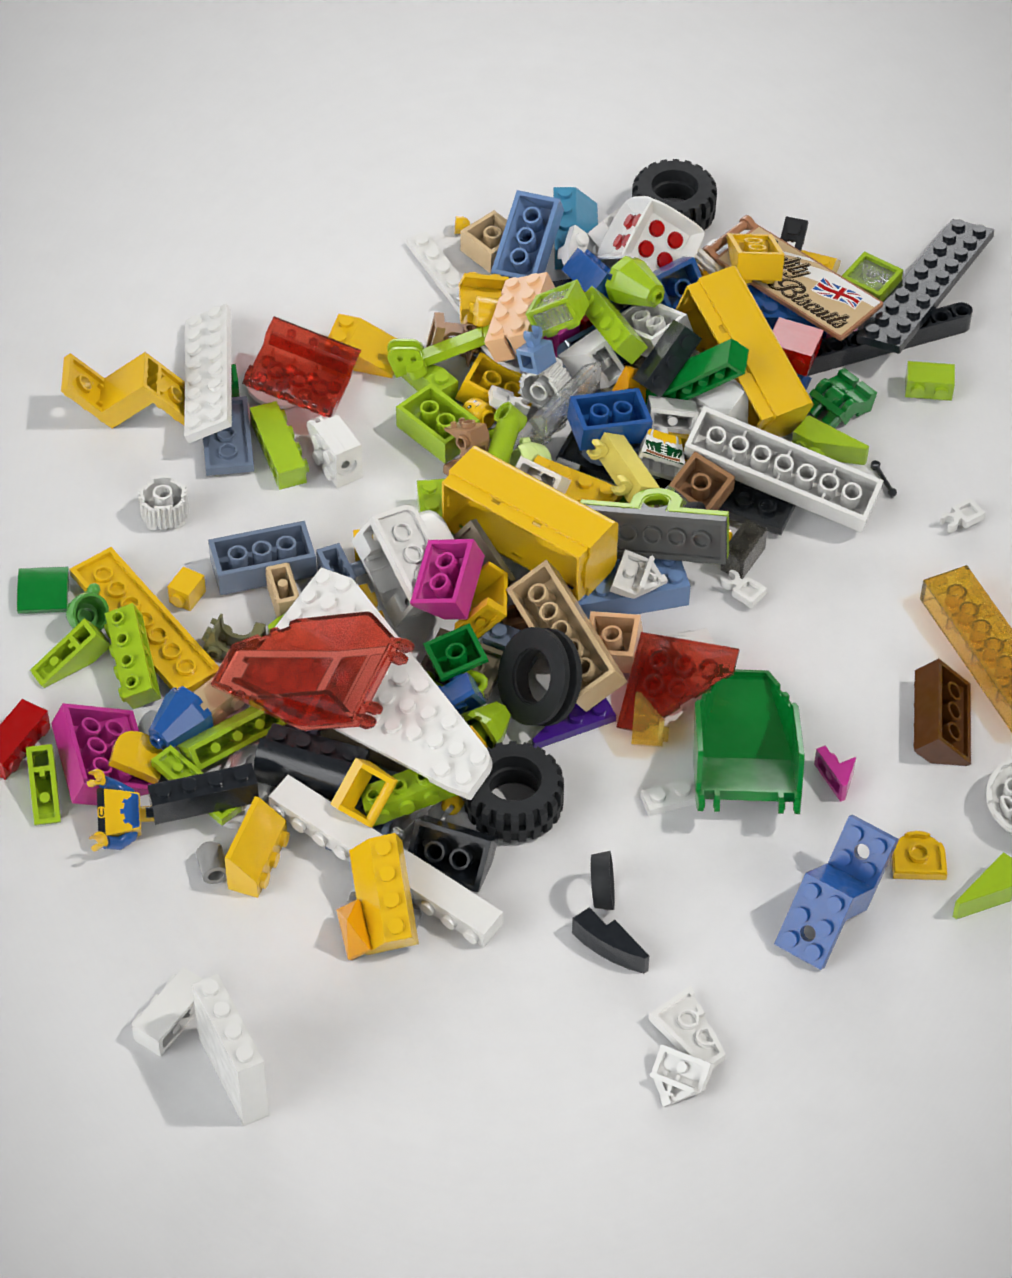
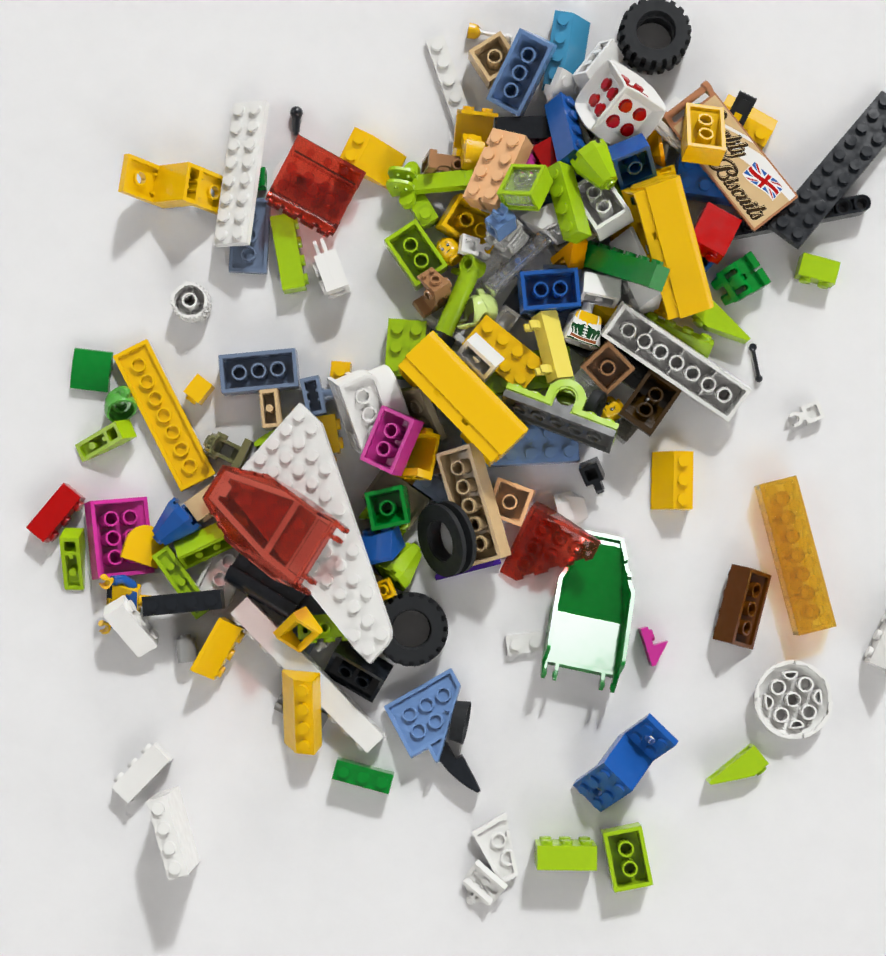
camera: 10 degrees right, 35 degrees up
lime brick [104,603,161,709] -> none
light orange slope [336,899,372,960] -> none
white slope [610,549,668,599] -> none
clear yellow slope [631,692,669,748] -> none
black brick [632,320,702,398] -> none
white plate [721,570,767,609] -> none
piece [842,251,903,303] -> none
yellow tile [891,831,947,880] -> none
none -> white brick [103,595,159,658]
none -> black piece [290,106,303,136]
none -> green brick [332,757,395,794]
none -> medium blue wing [384,668,461,763]
none -> lime brick [535,836,597,871]
none -> black brick [579,457,605,494]
none -> lime brick [600,822,653,893]
none -> dark brown slope [618,369,682,437]
none -> yellow slope [650,451,694,511]

